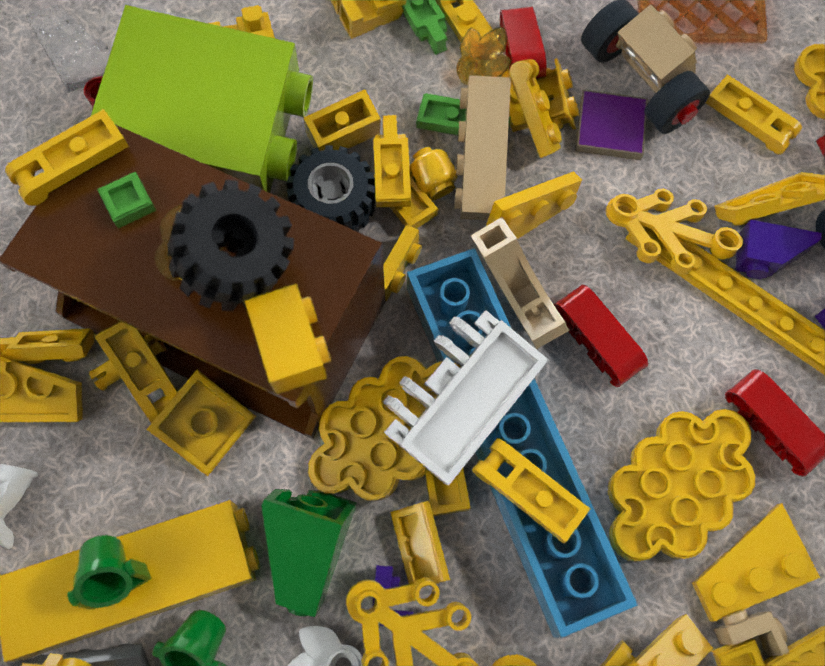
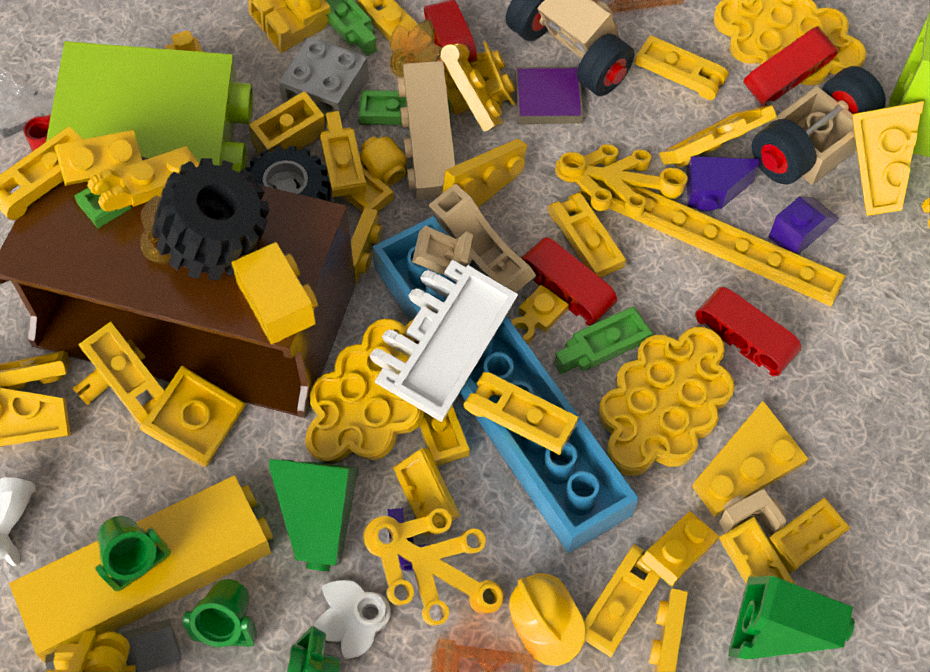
camera: 10 degrees left, 10 degrees down
none -> yellow plate [55,130,142,186]
none -> yellow hinge [87,146,199,212]
none -> light grey brick [279,37,369,122]
none -> tan bracket [412,226,474,276]
none -> yellow plate [511,284,569,345]
none -> yellow plate [547,192,626,278]
none -> bright green hinge [553,306,653,375]

